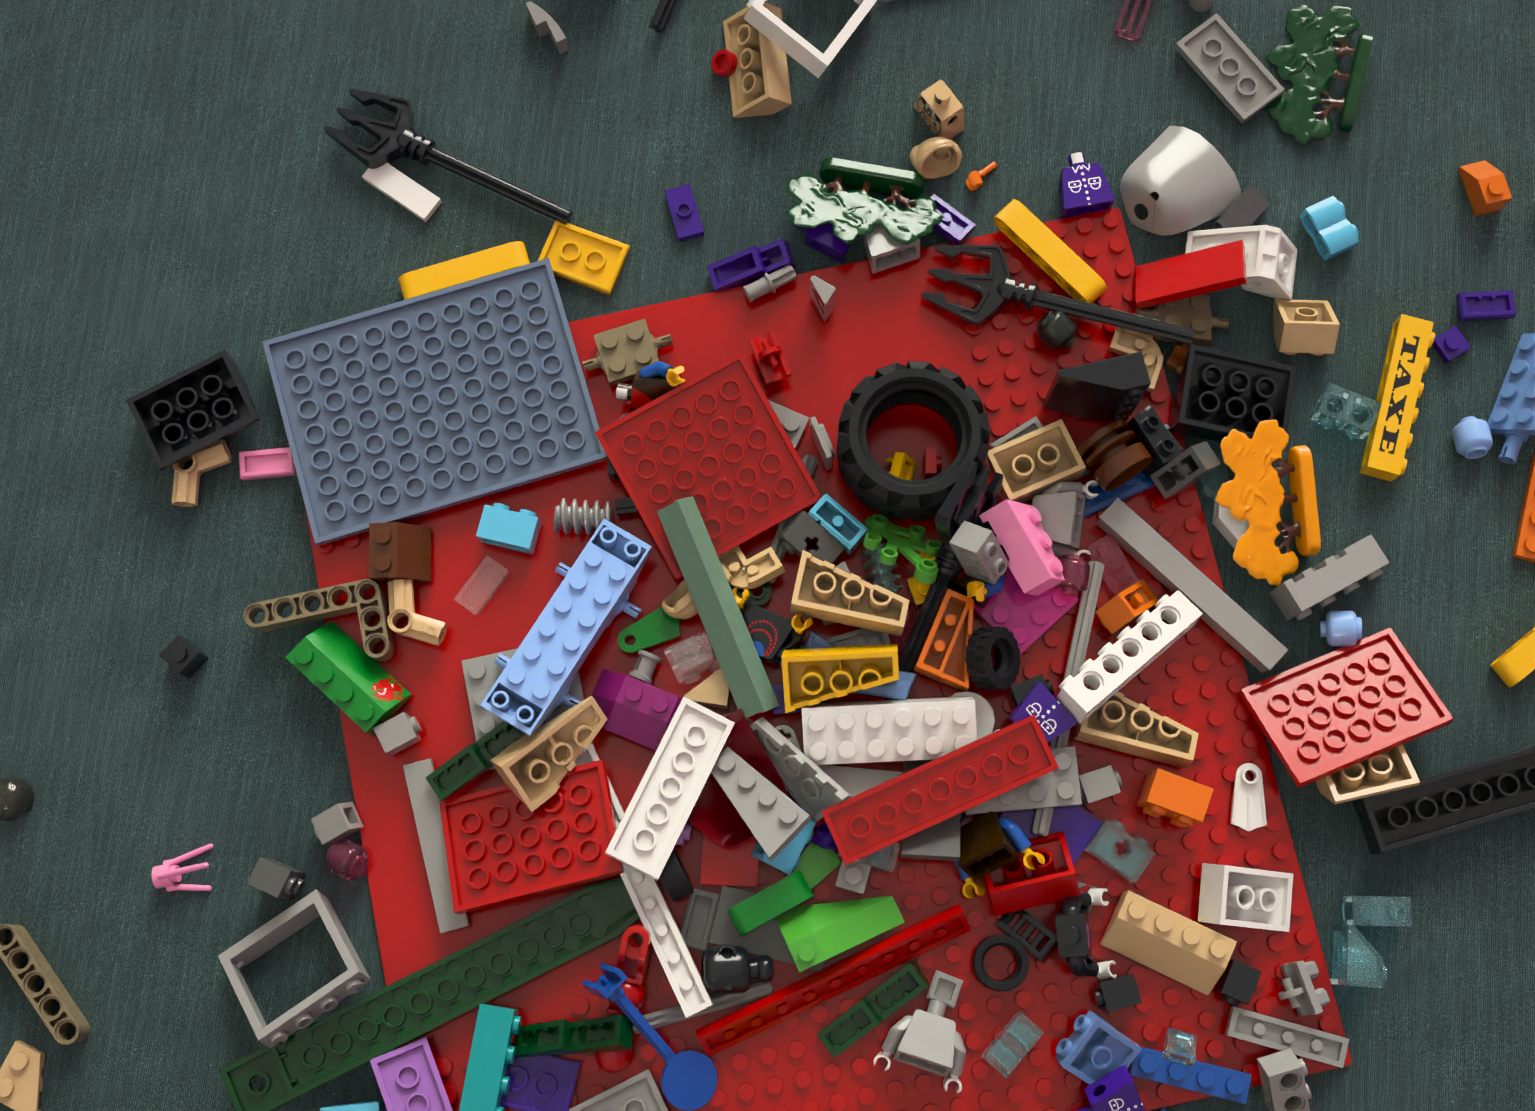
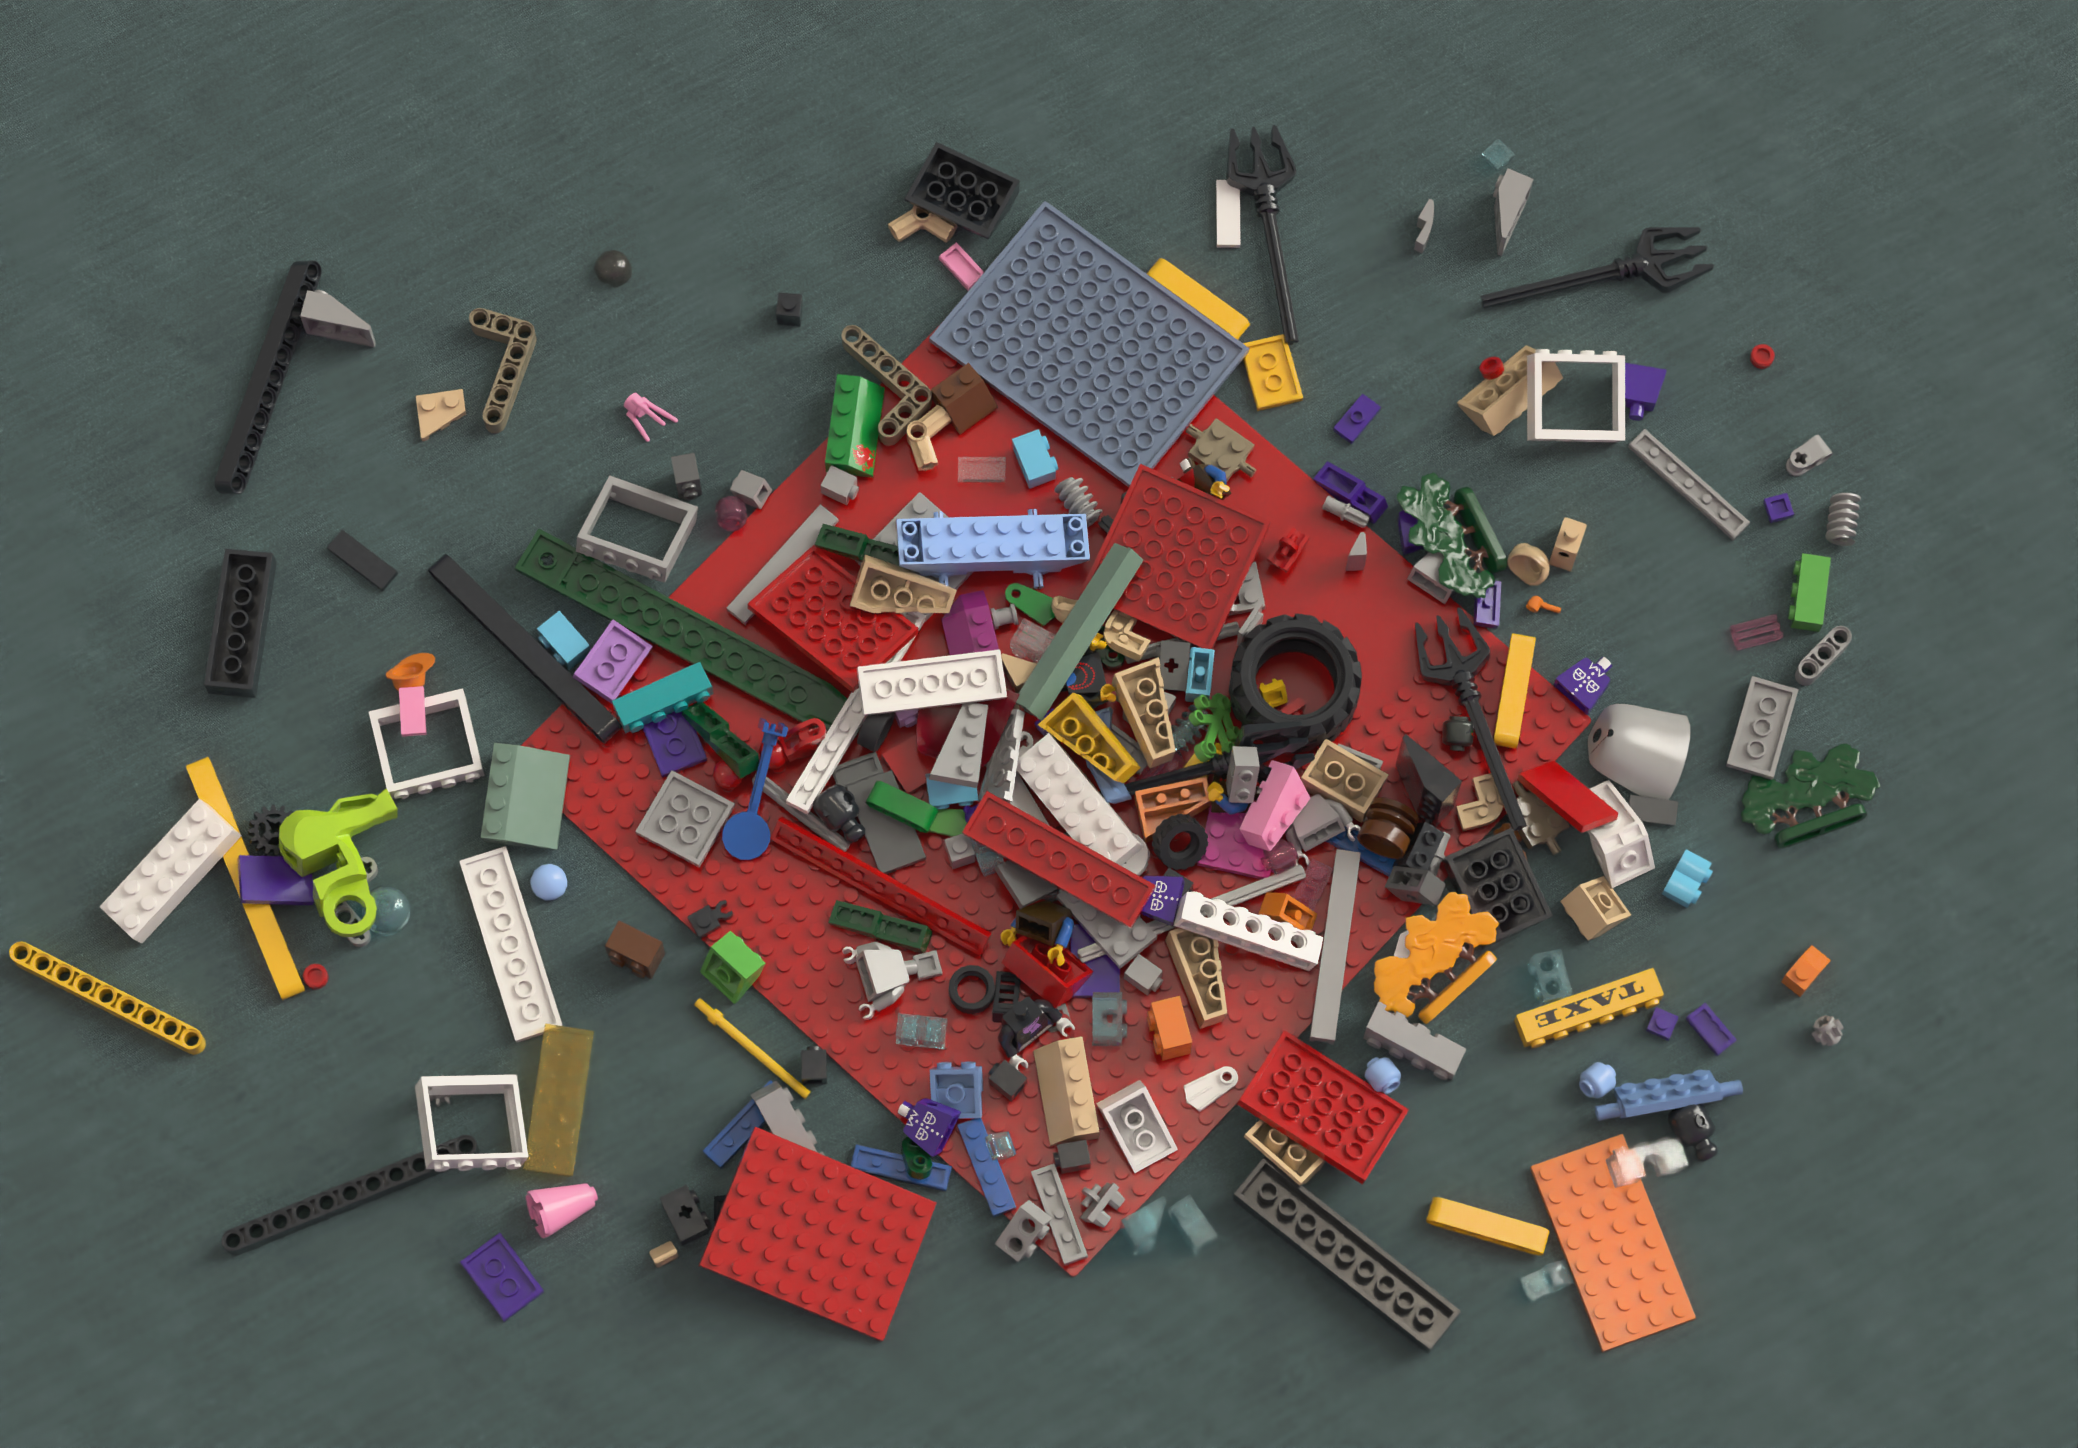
camera: 50 degrees right, 5 degrees down
bright green wedge [775,896,905,972] -> none

